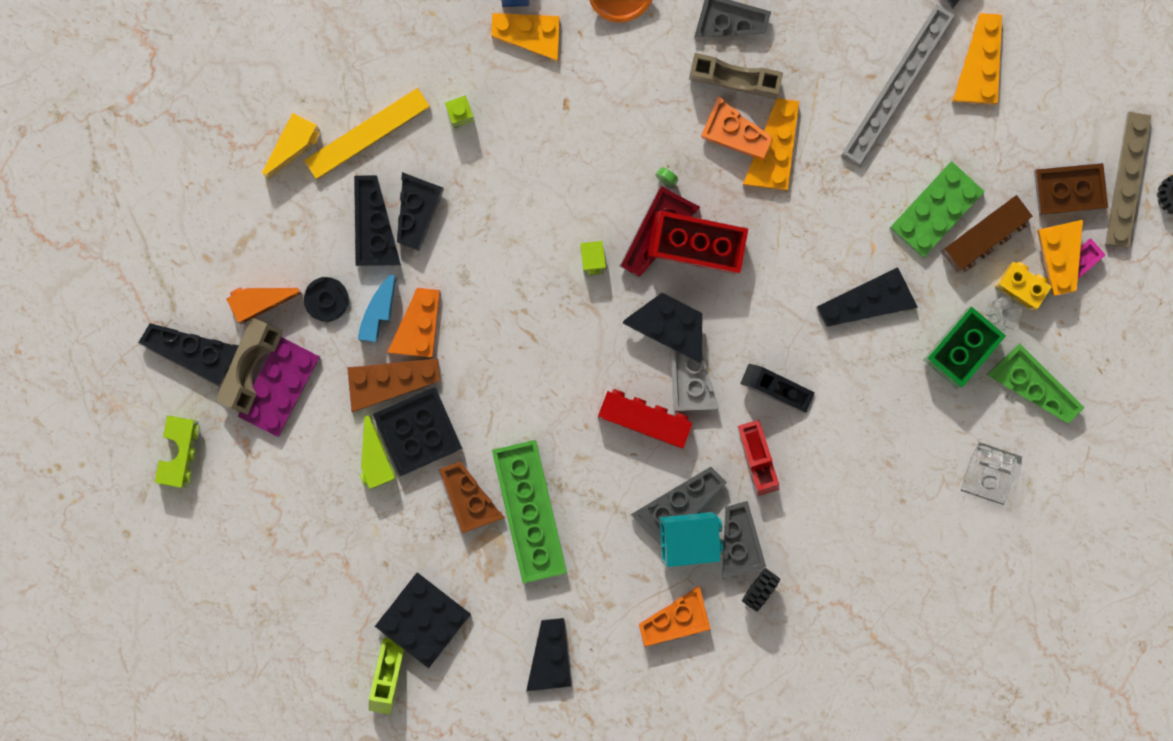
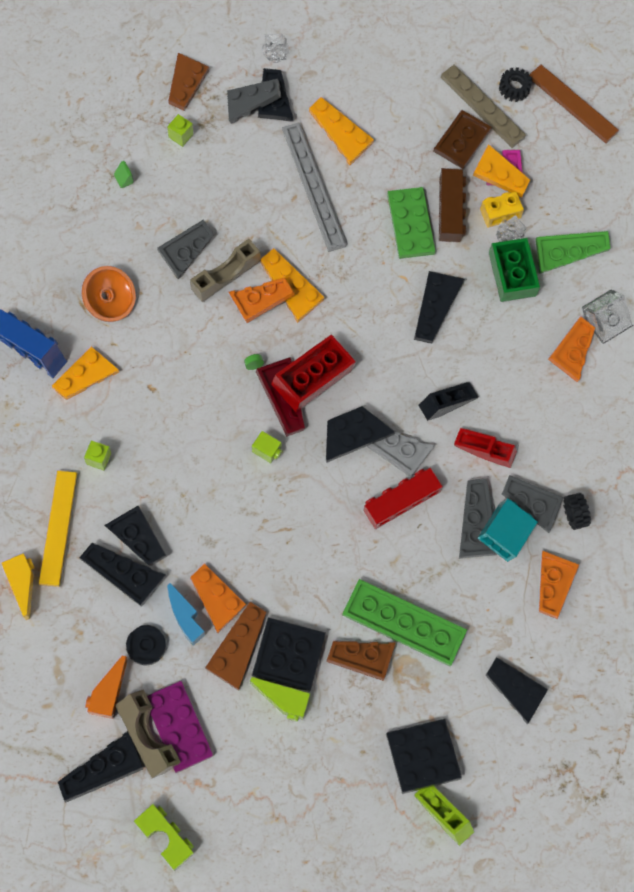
camera: 55 degrees left, 15 degrees down
none -> orange wing [548,316,595,382]

